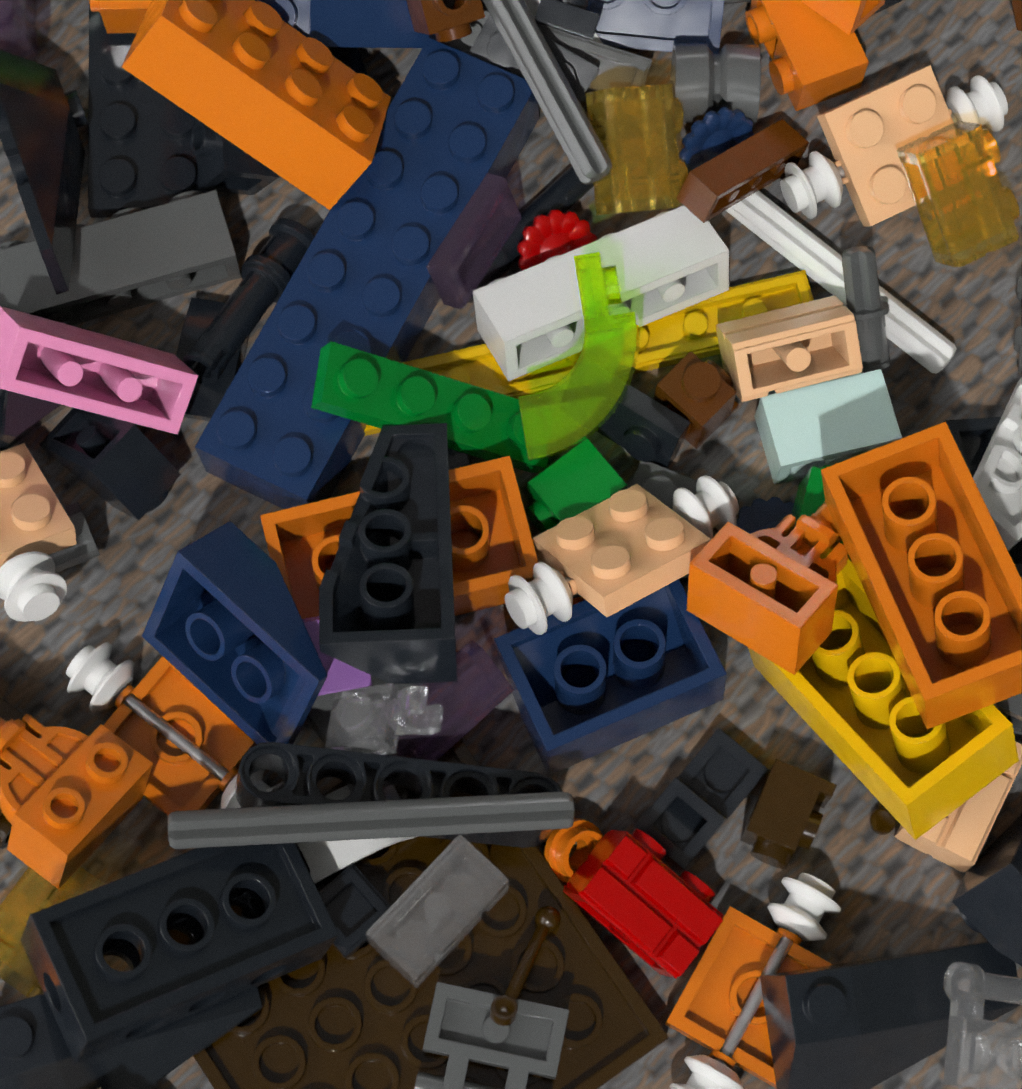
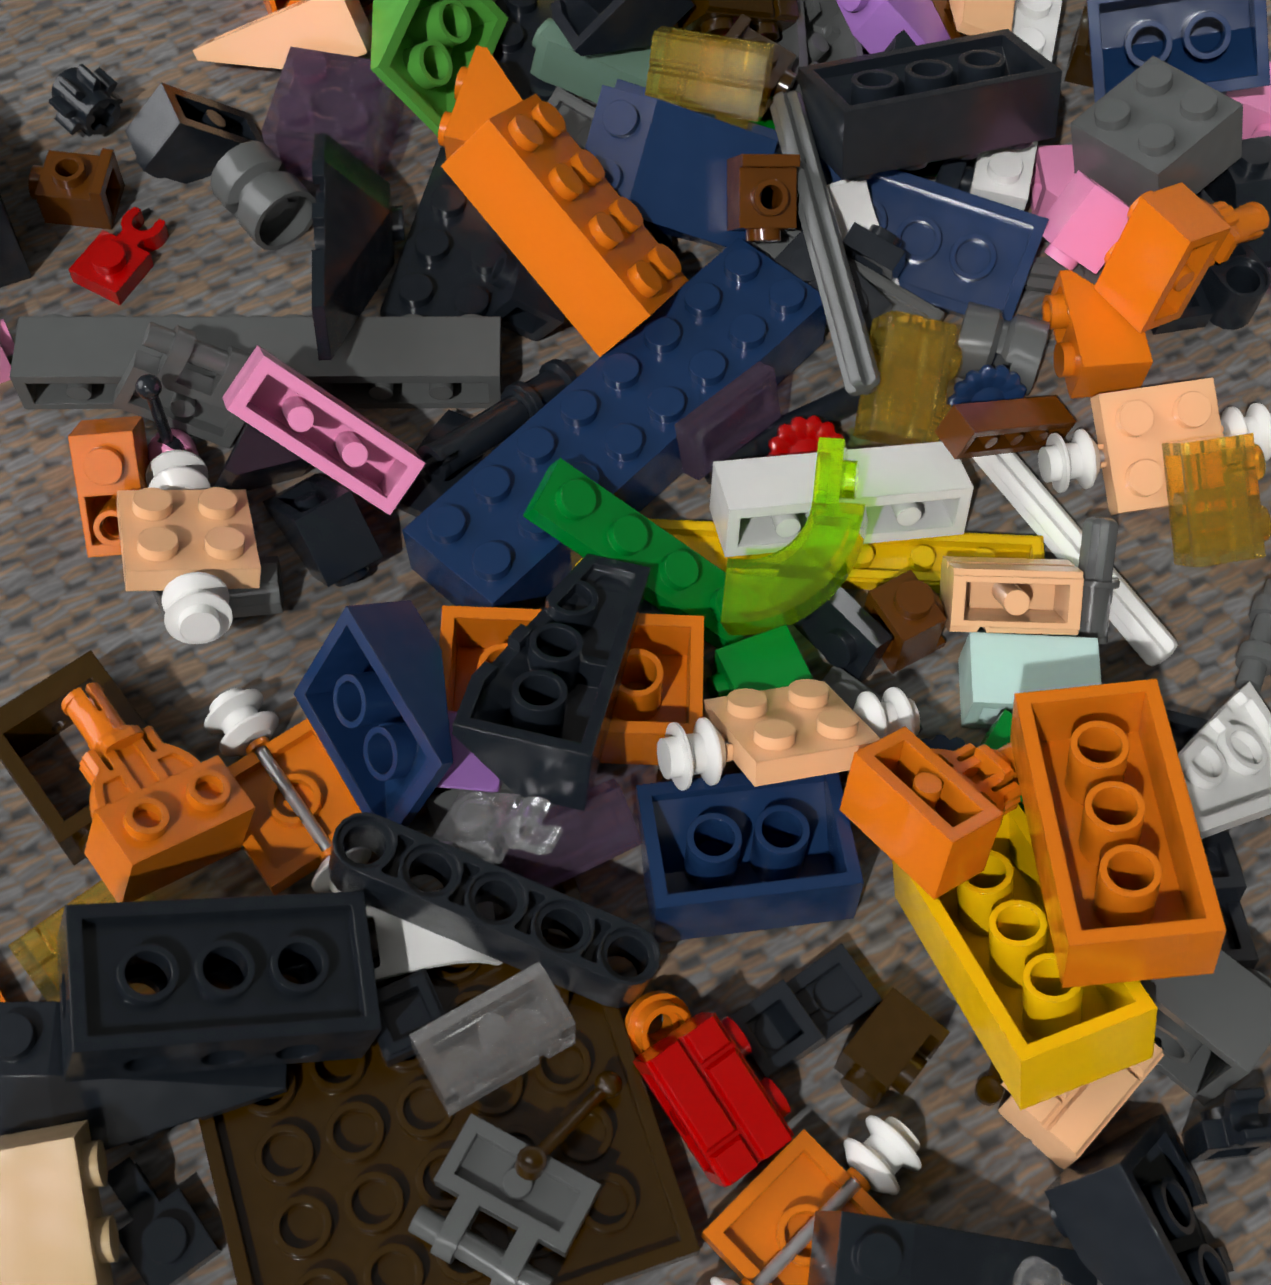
camera: 15 degrees right, 10 degrees down
dark grey axle [167,791,575,849] -> none

